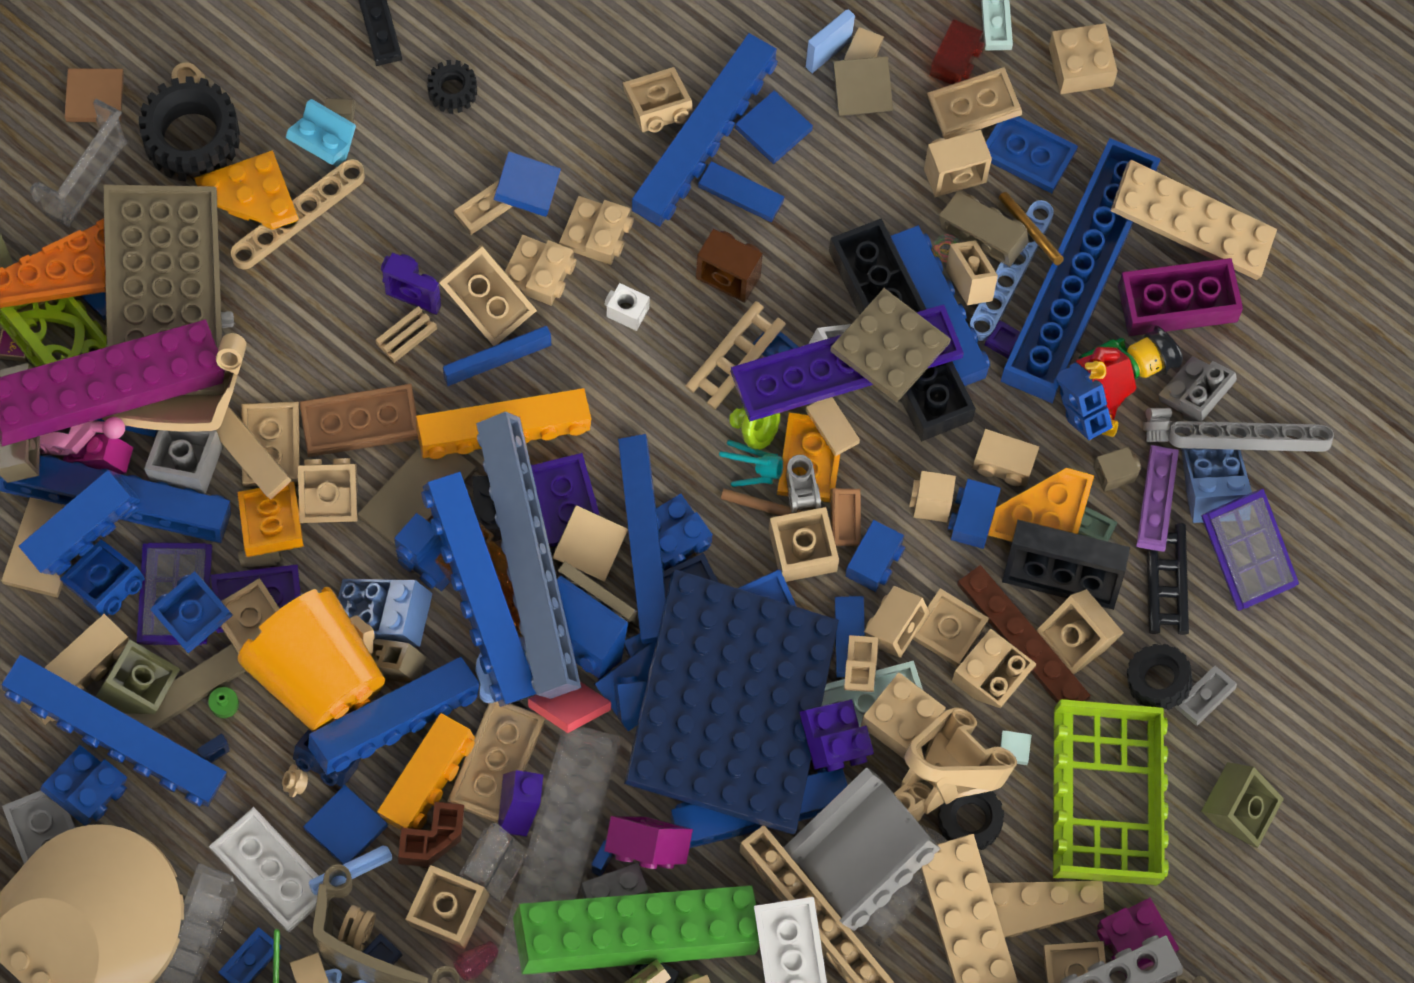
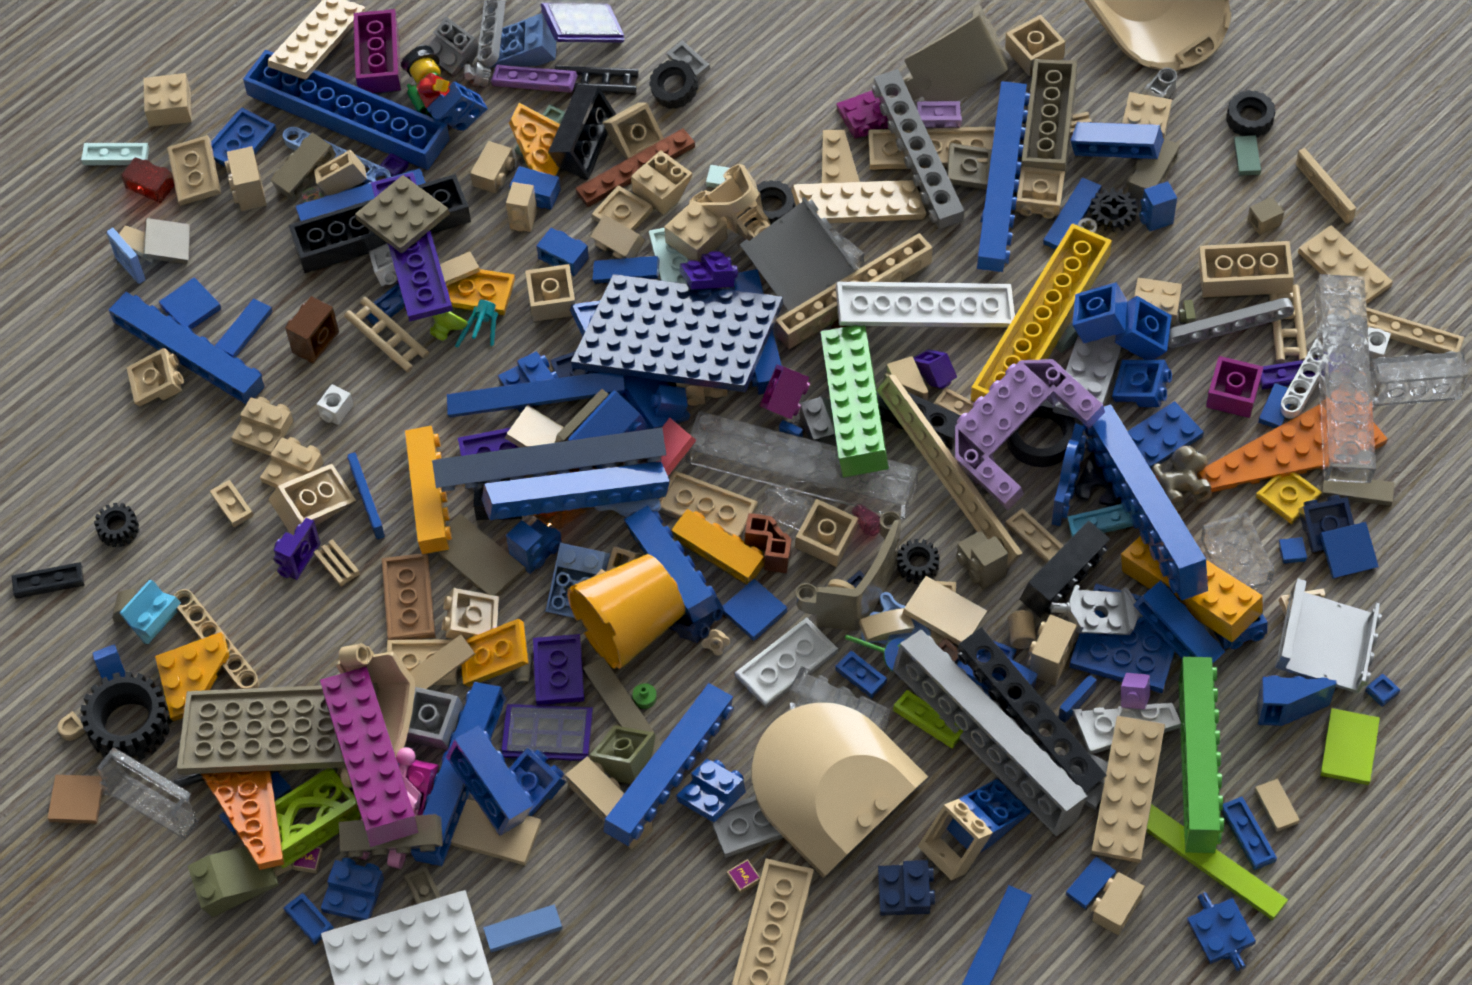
camera: 80 degrees left, 10 degrees down
blue plate [150,571,233,653] -> none
dark blue tile [197,733,230,763] -> none
tan tile [220,578,280,654] -> none
light blue axle [309,845,392,895] -> none
blue tile [493,152,561,217] -> none
dark purple slope [497,770,543,837] -> none
medium nougat bar [721,488,803,516] -> none
light grey piece [786,455,821,513] -> none
medium nougat tile [830,488,861,546] -> none
tan slope [844,635,879,692] -> none
pearl gold bar [999,192,1064,265] -> none
lime window [1053,699,1169,886] -> none
dark tan brick [1094,446,1141,492] -> none
olive slope [1202,762,1284,848] -> none
none -> blue slope [93,644,125,681]

